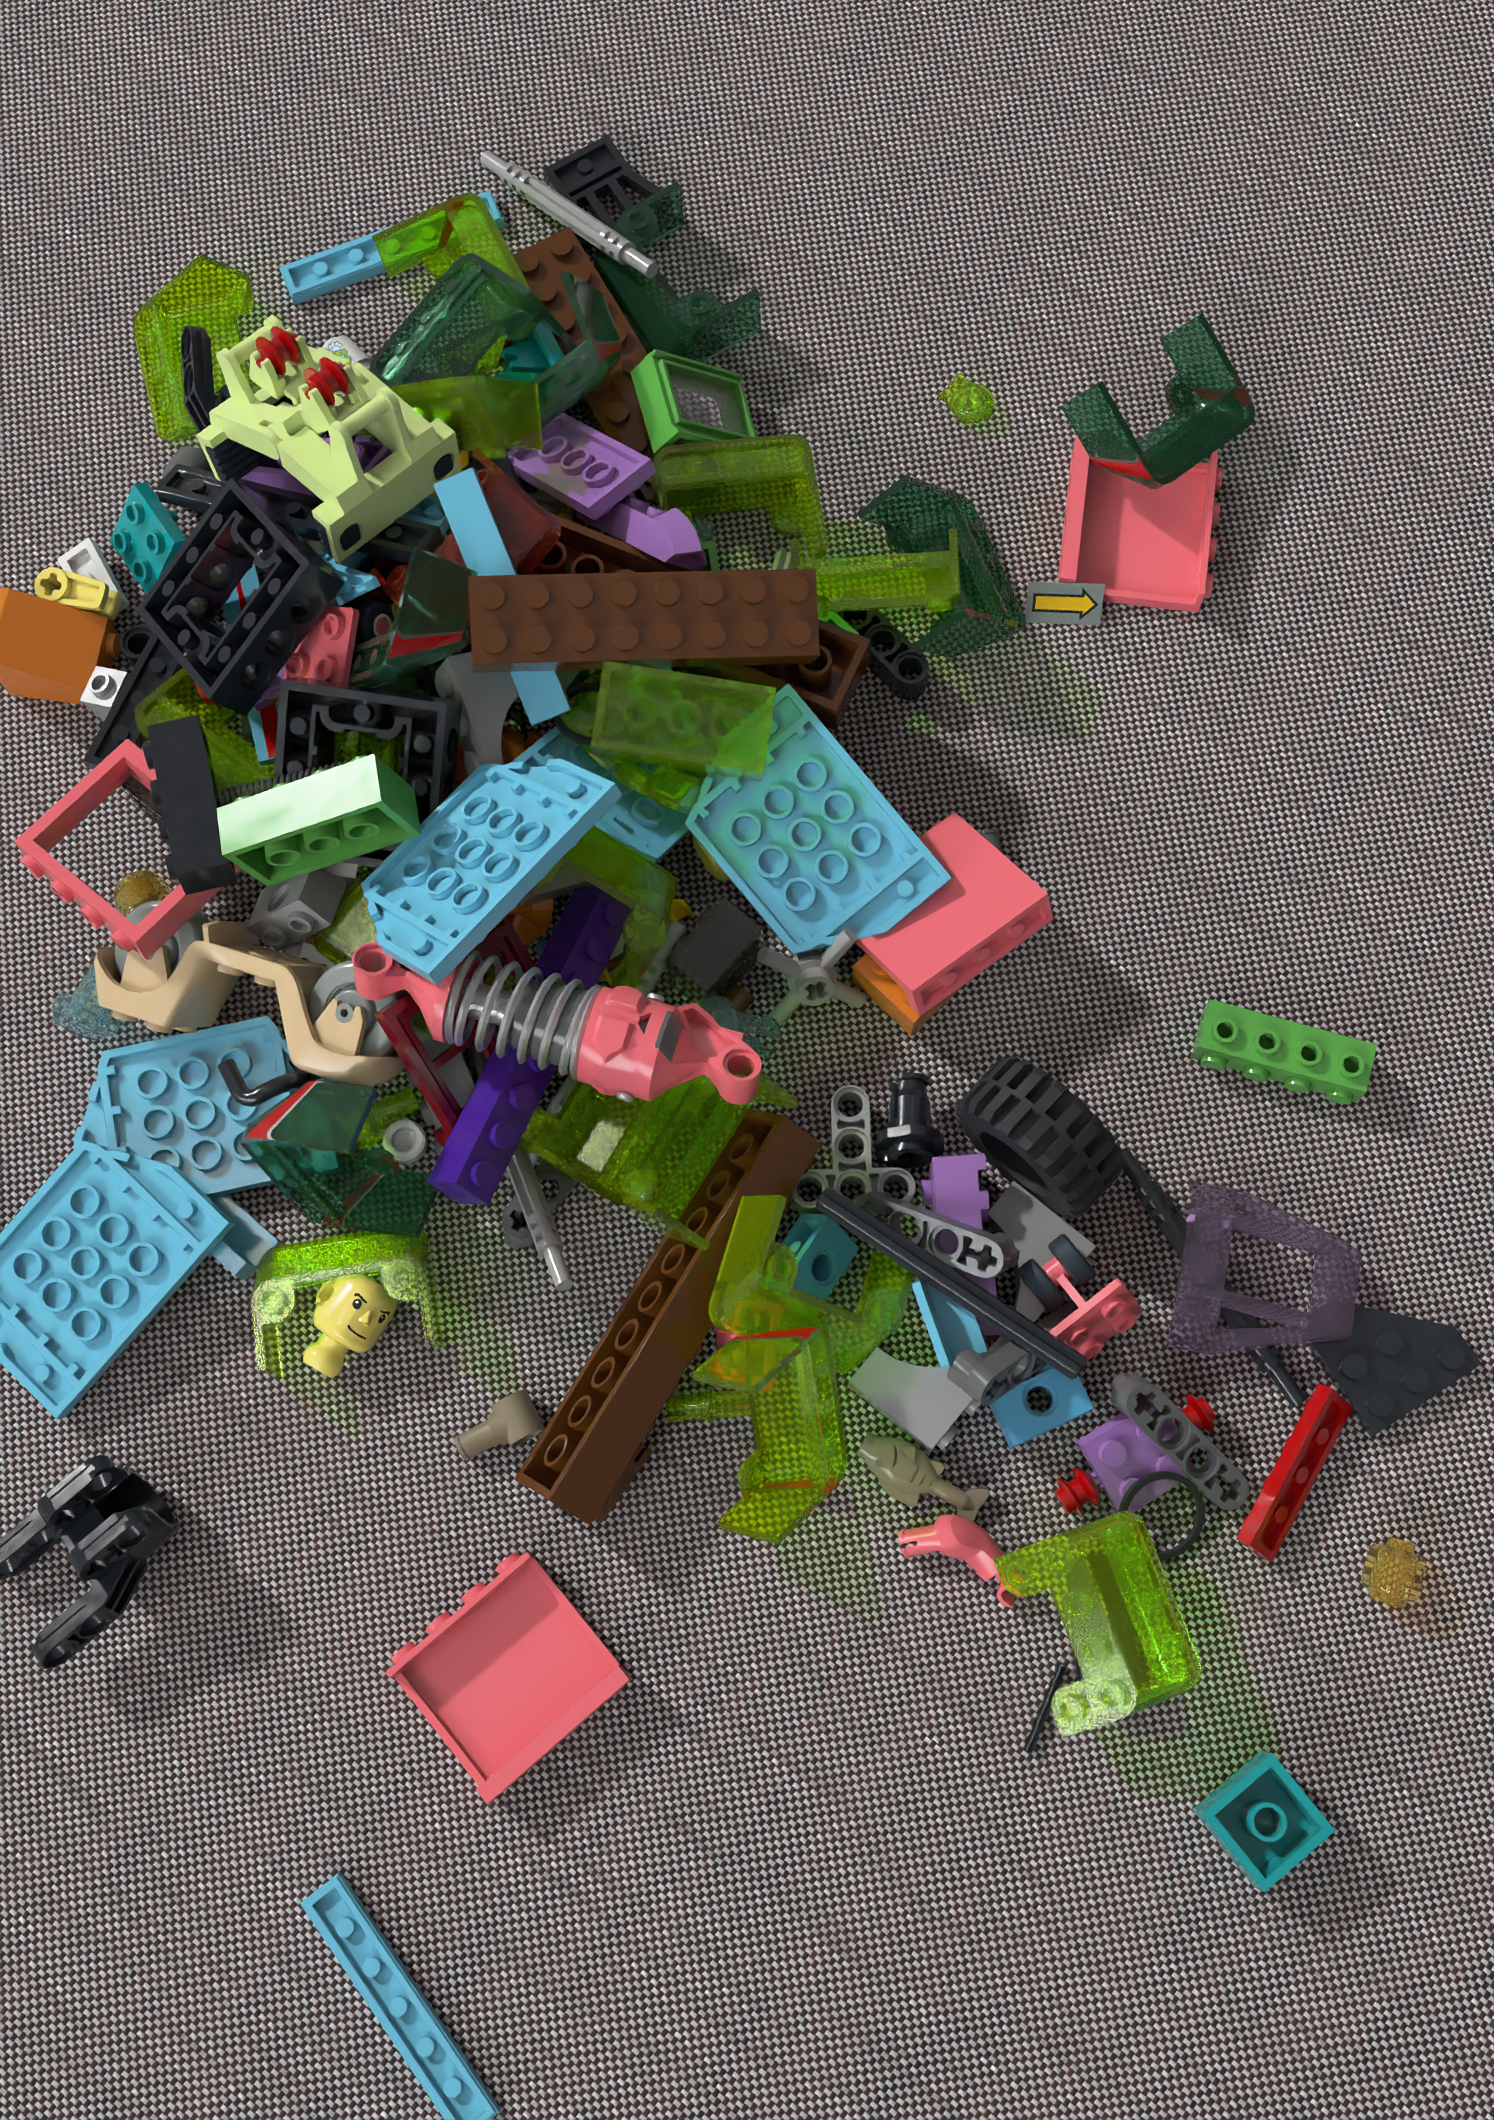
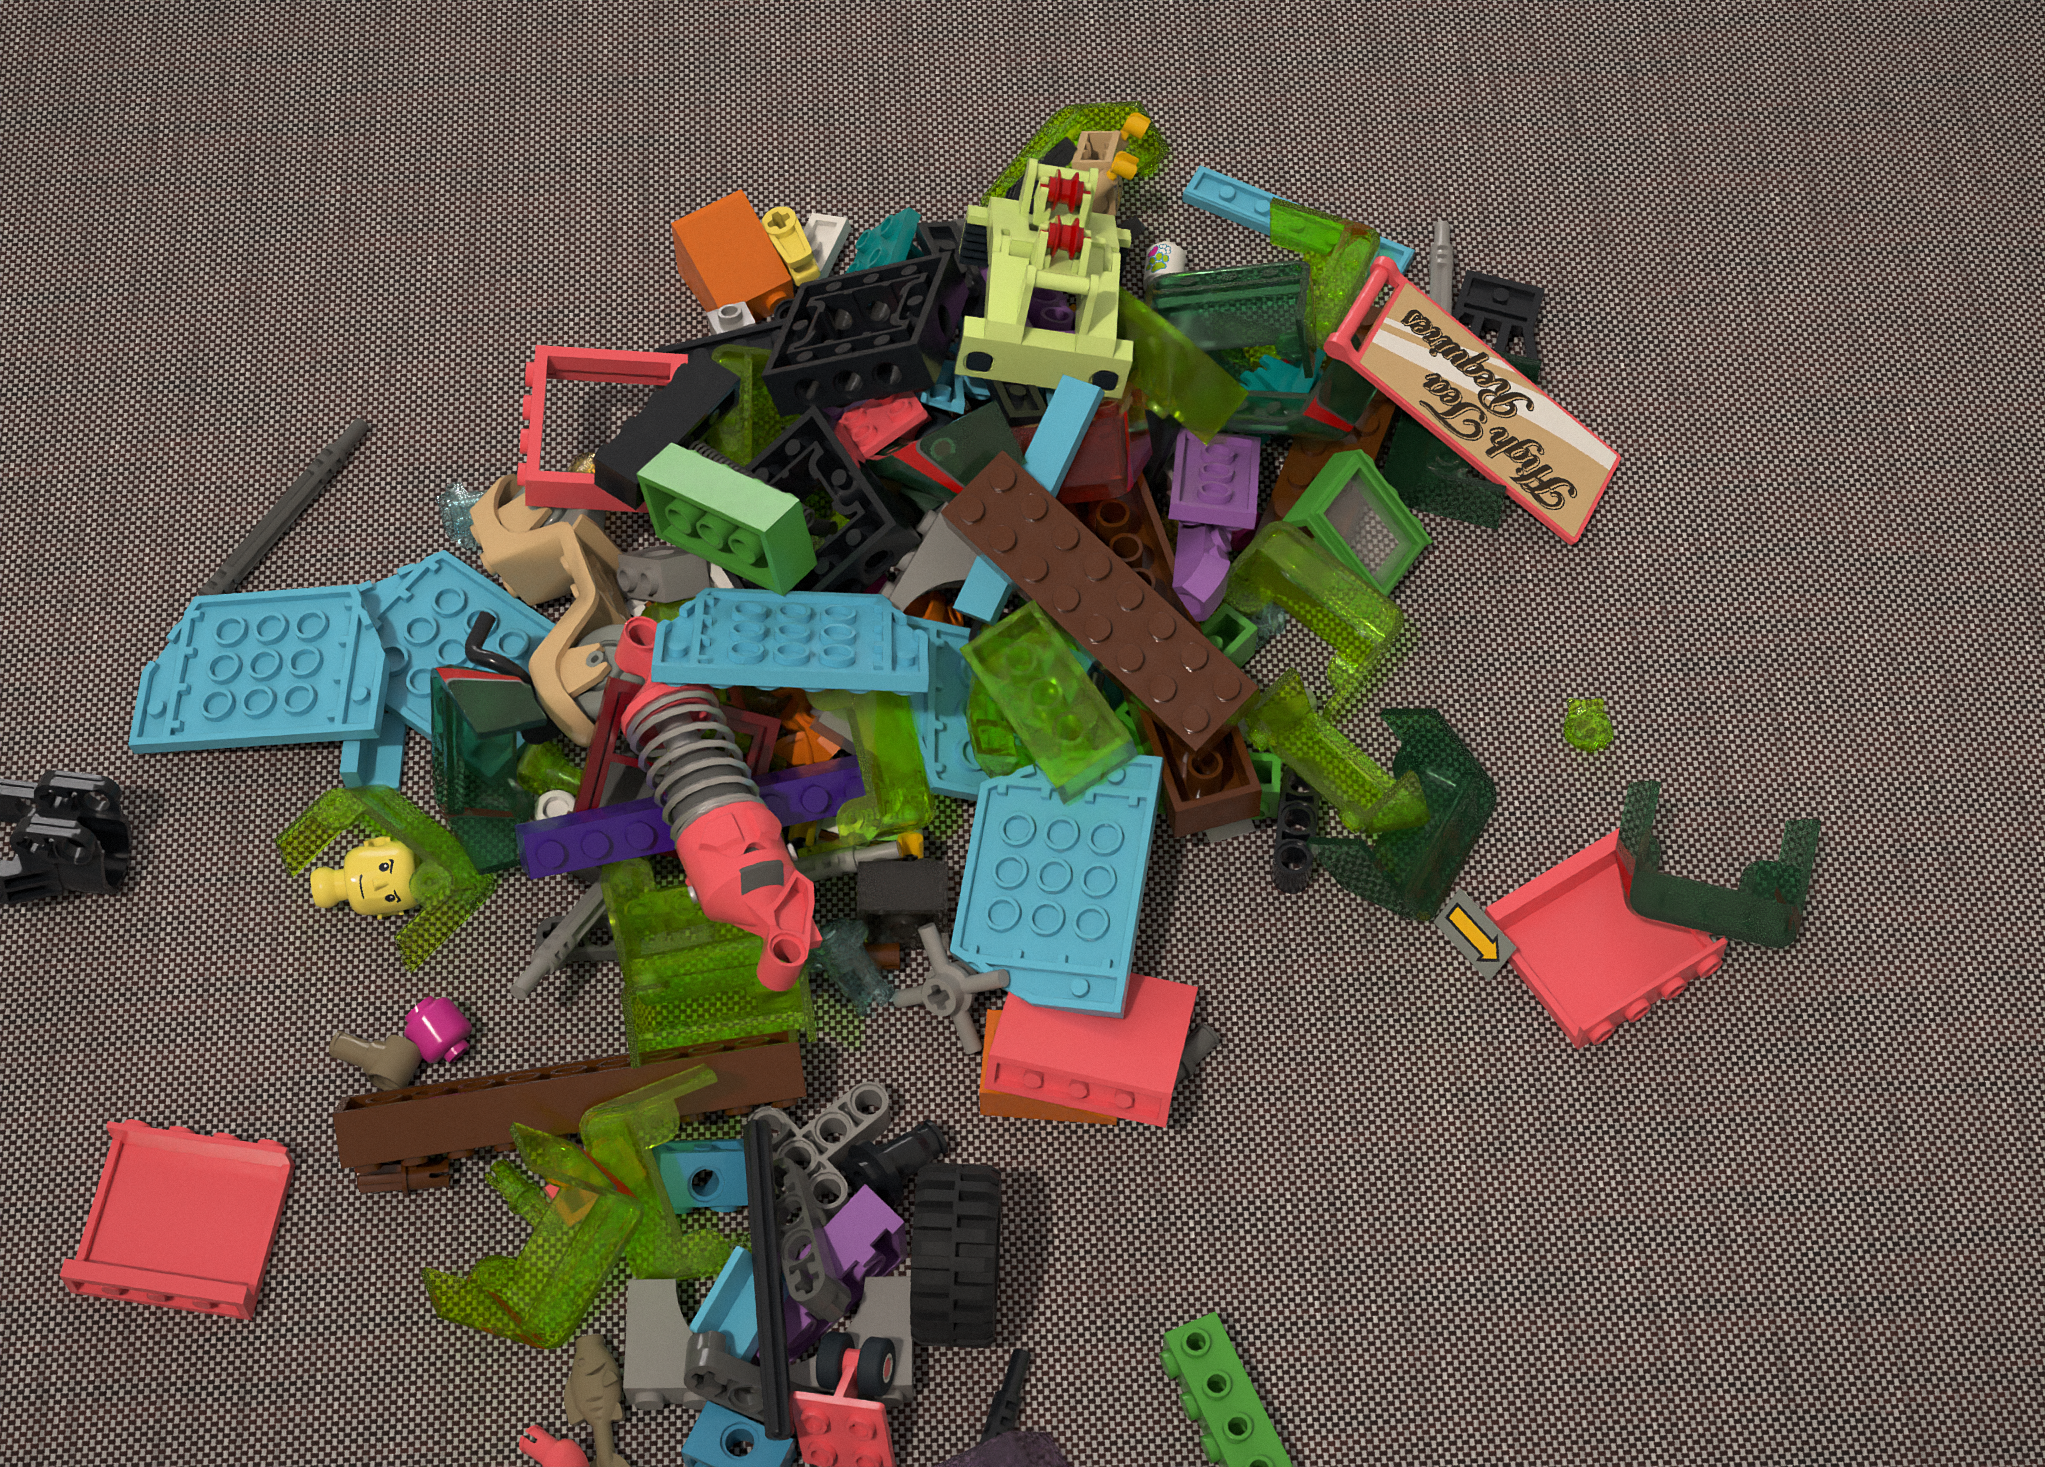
camera: 45 degrees right, 15 degrees down
none -> dark pink head [404,995,472,1064]
none -> tan torso [1072,112,1151,216]
none -> flag [1324,256,1621,545]

